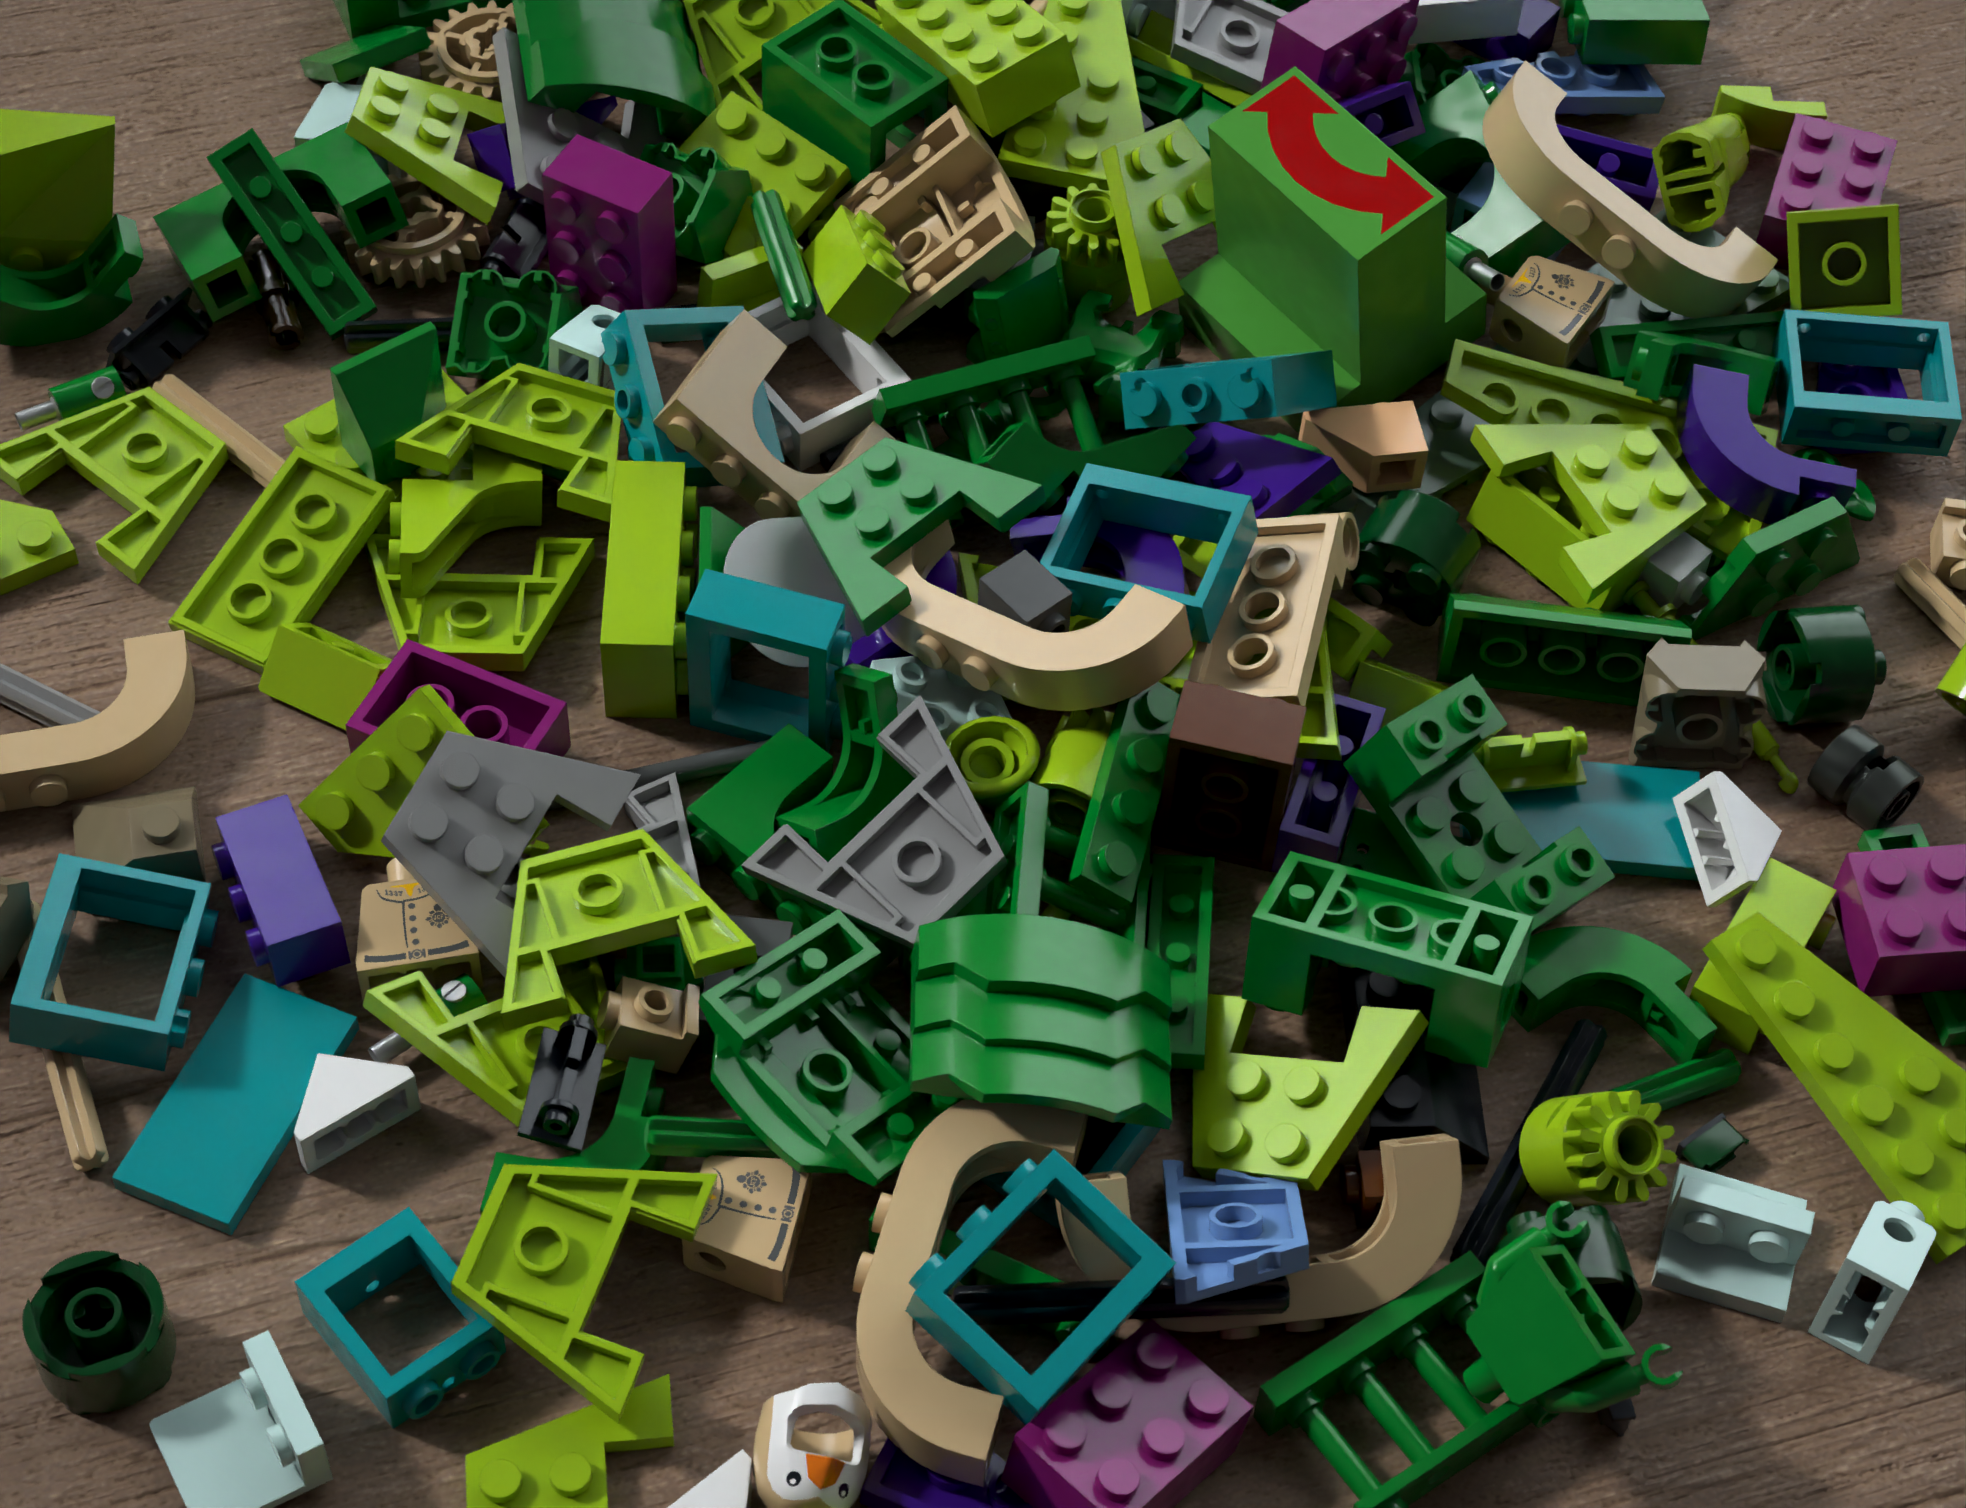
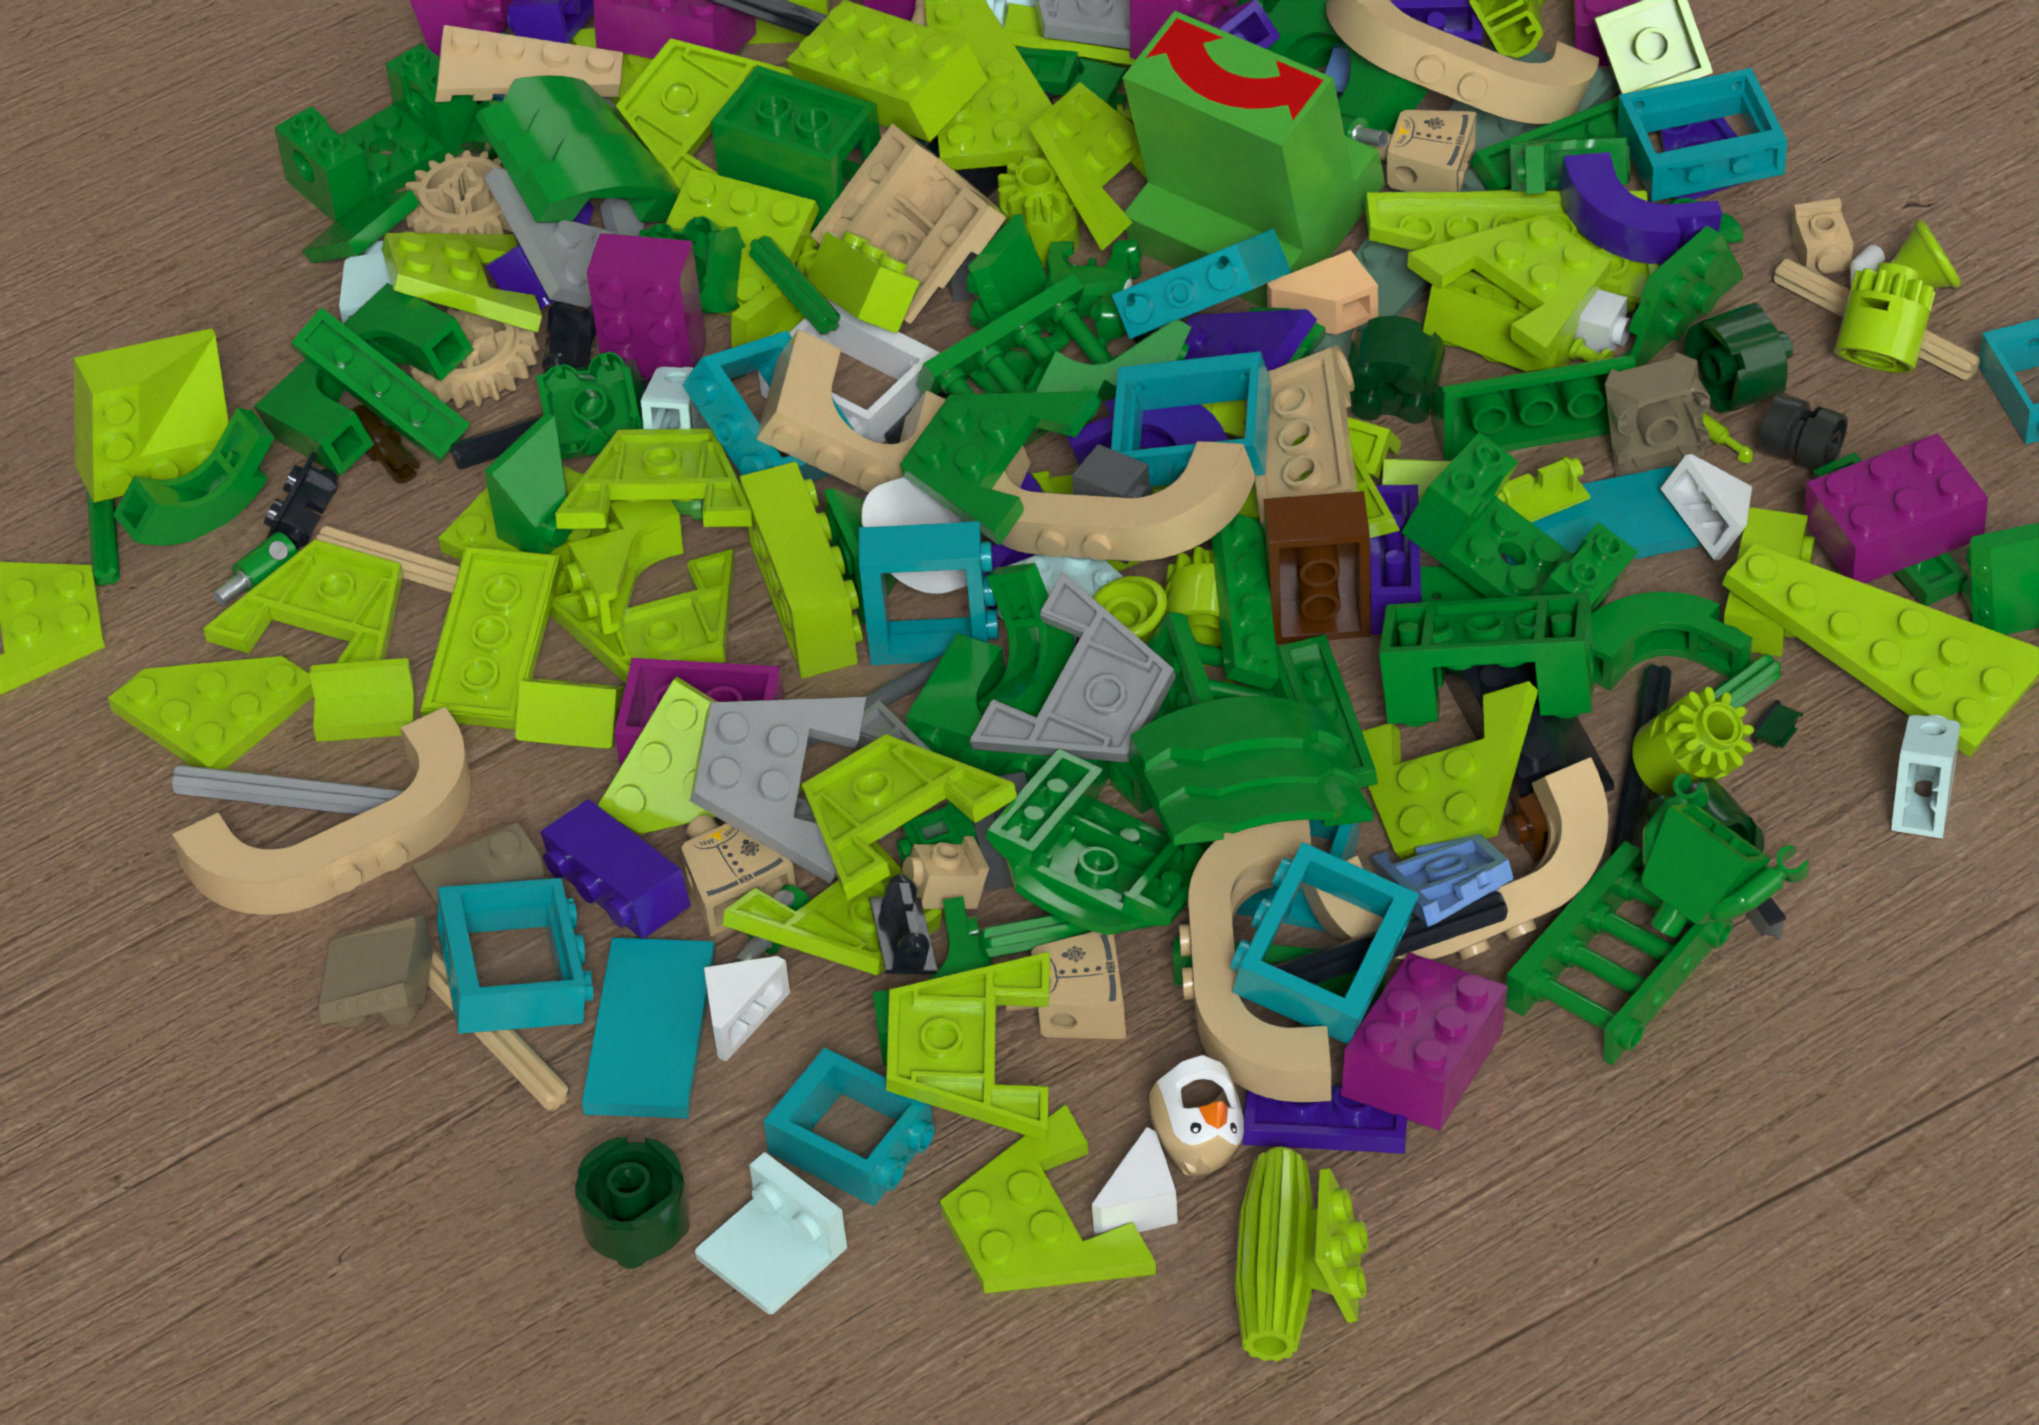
camera: 10 degrees left, 5 degrees down
light aqua bracket [1651,1164,1815,1323] -> none
none -> lime panel [309,658,416,742]

